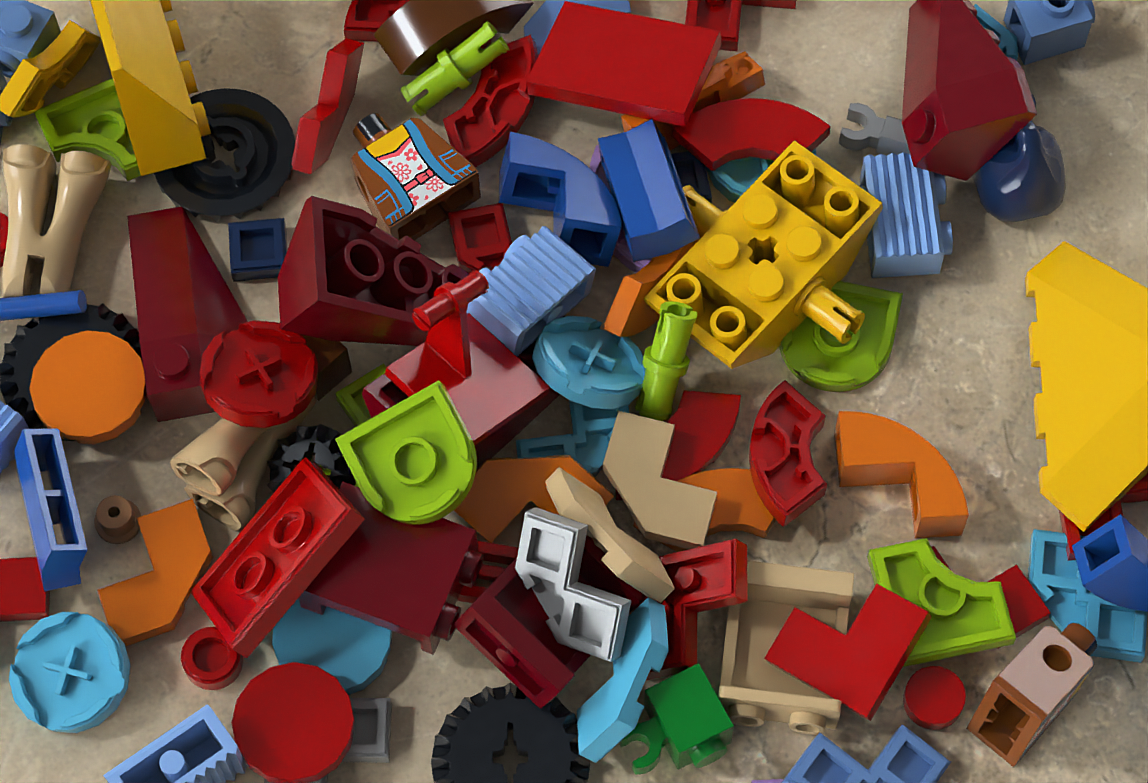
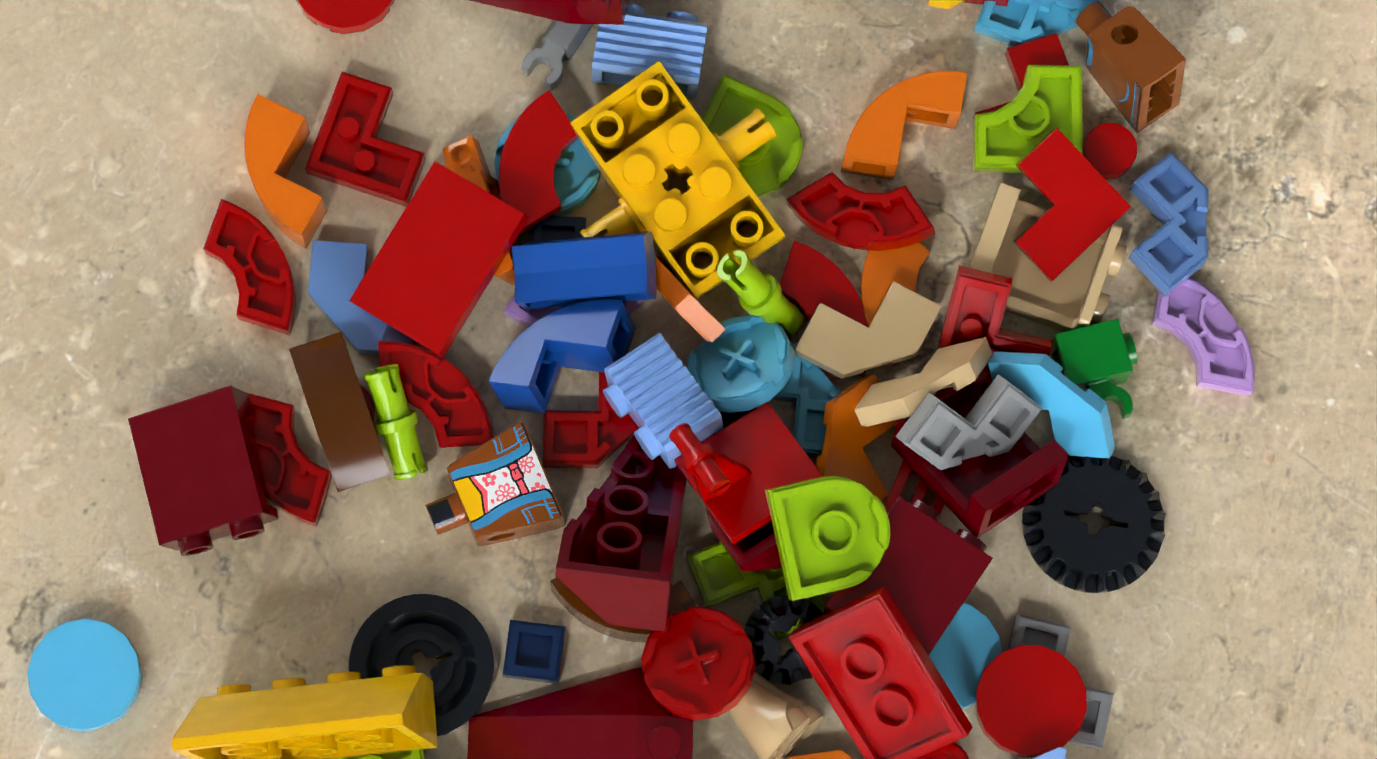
camera: 85 degrees left, 10 degrees up
red tile [291,38,364,175] -> none

